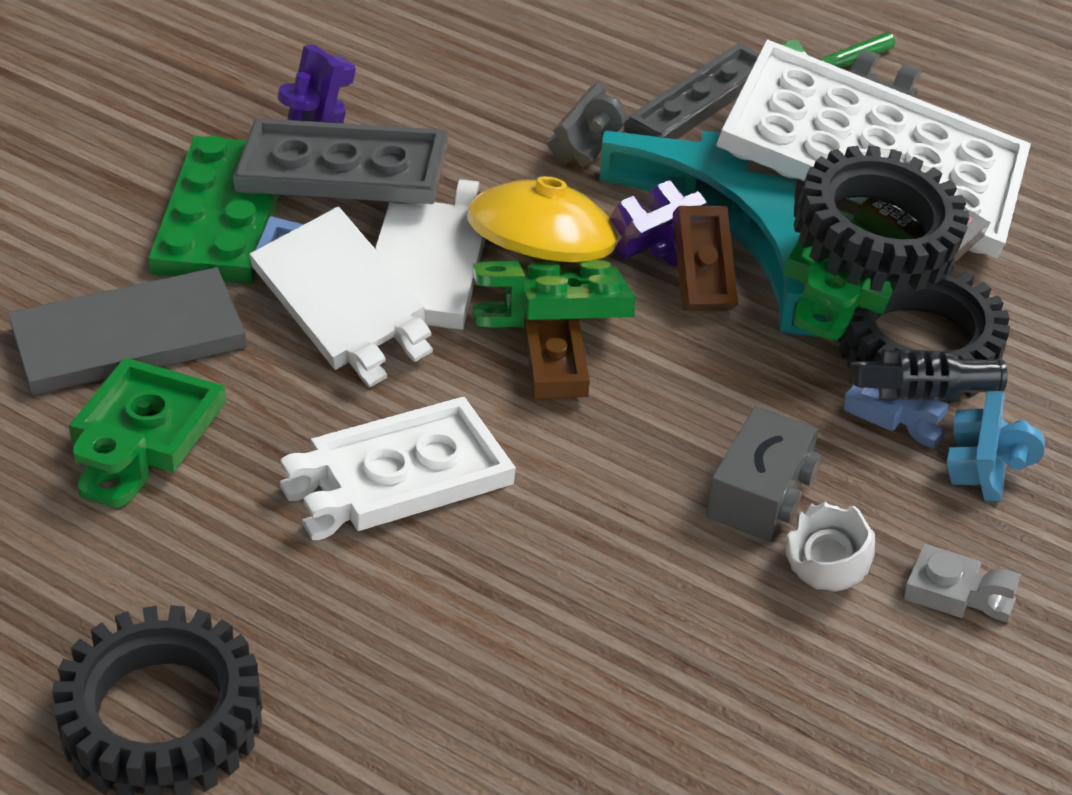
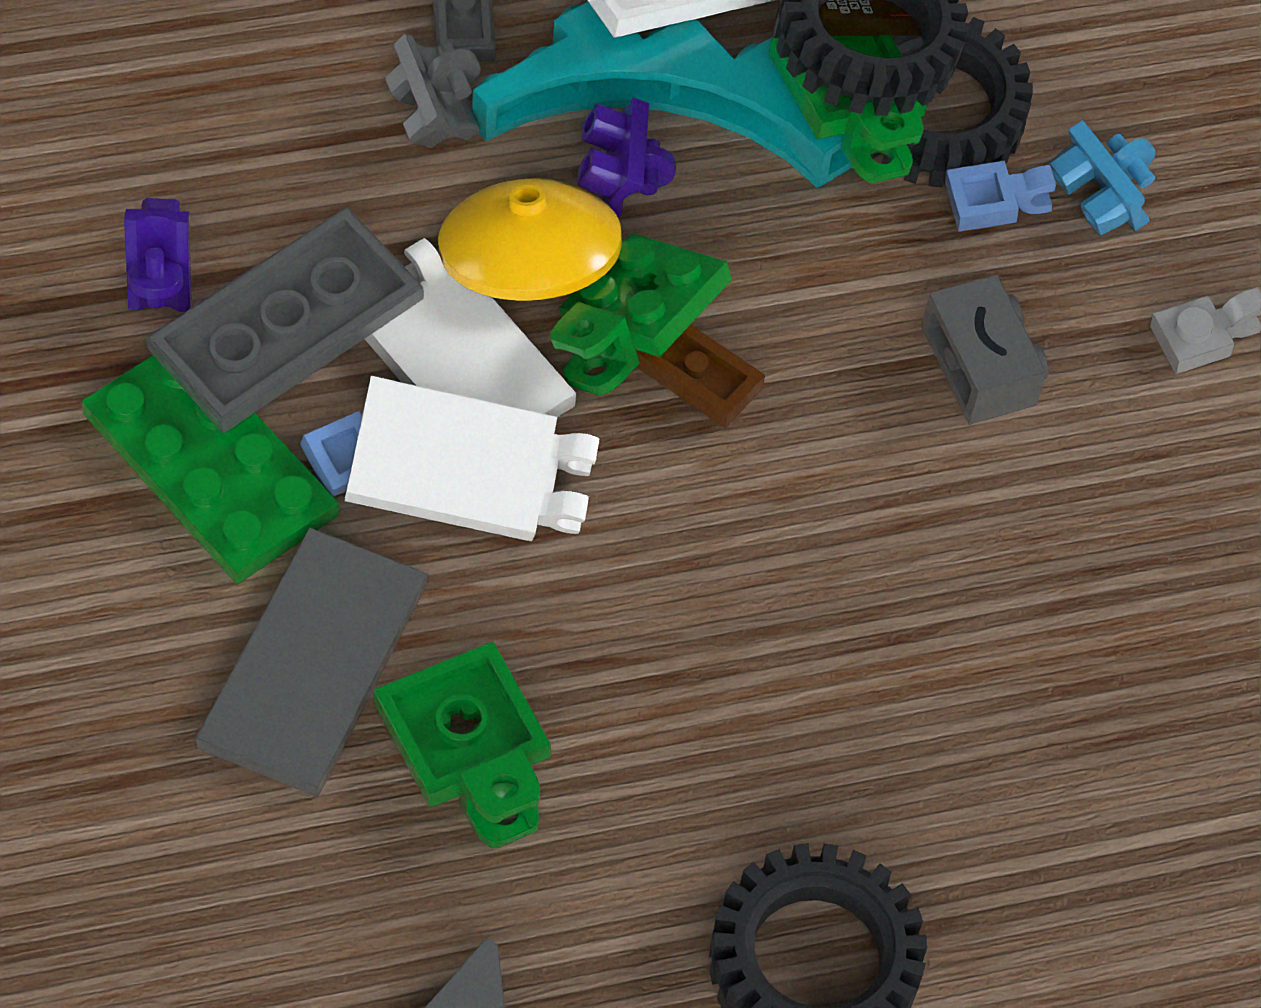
camera: 50 degrees left, 15 degrees up
white tile [280,396,516,540] -> none
reddish brown plate [672,206,738,310] -> none
white hair [784,502,875,592] -> none
black hinge [849,350,1008,400] -> none

